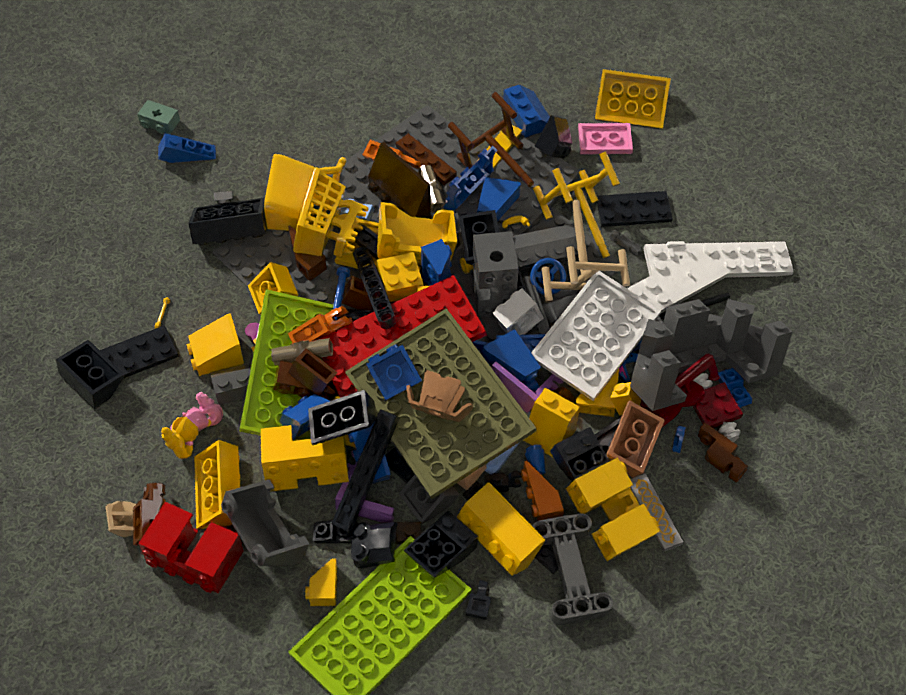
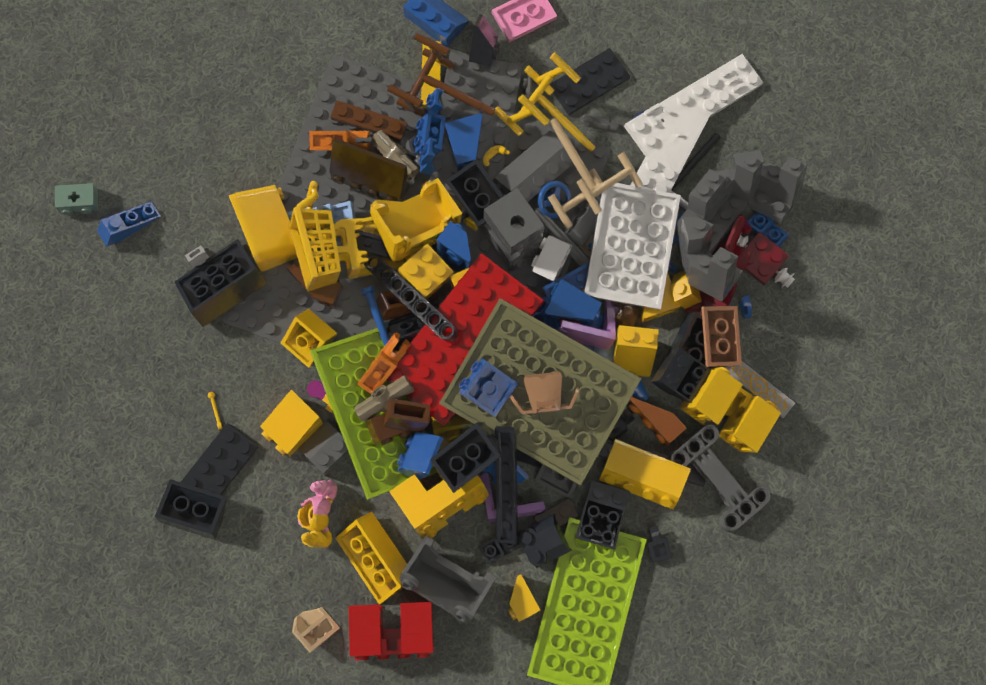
camera: 30 degrees left, 20 degrees up
reddish brown plate [133,483,166,546] -> none
reddish brown plate [698,423,748,483] -> none

